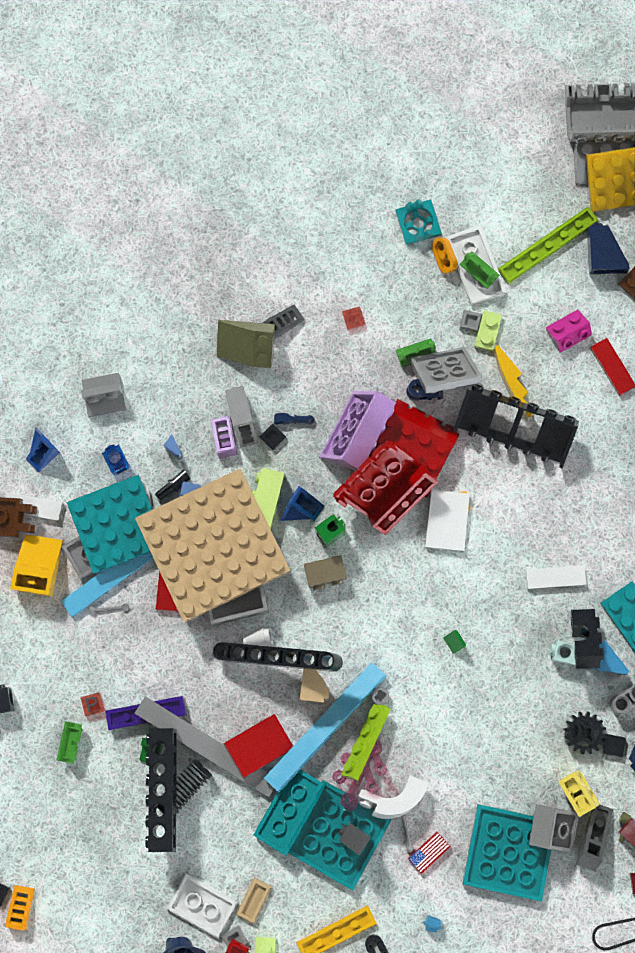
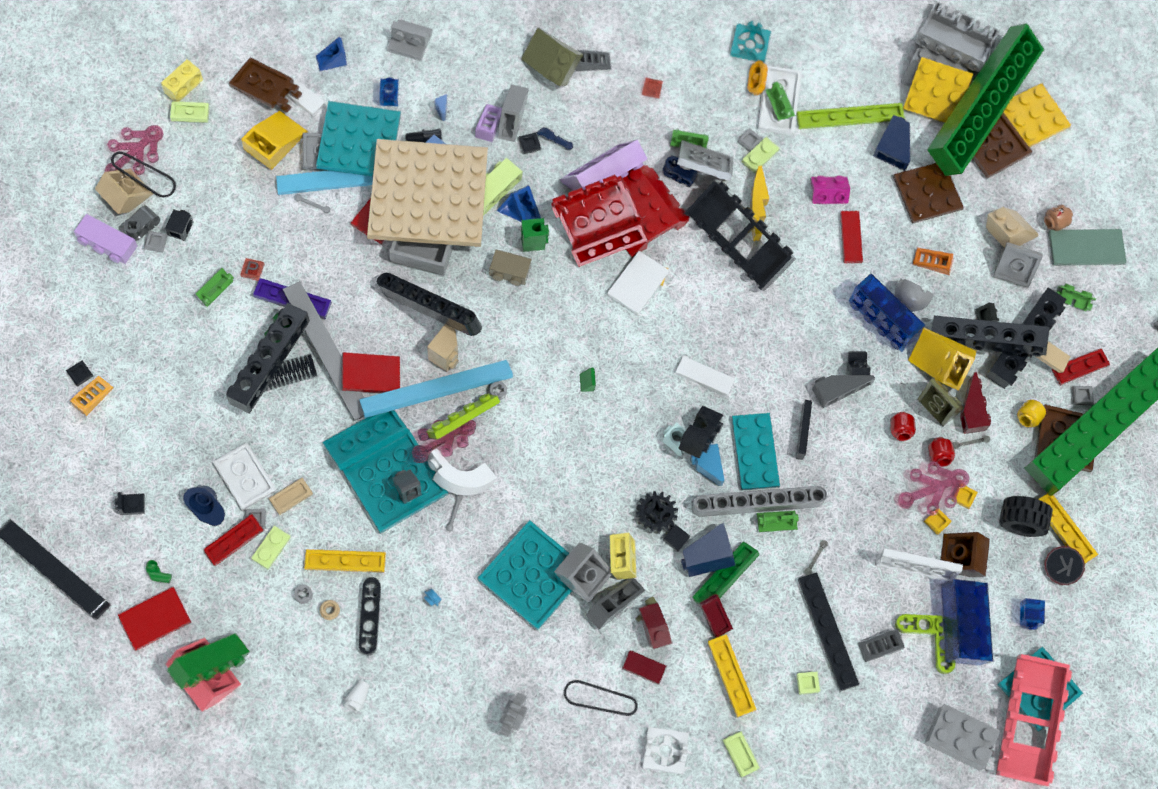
camera: 15 degrees right, 10 degrees down
tile [408,831,451,874] -> none

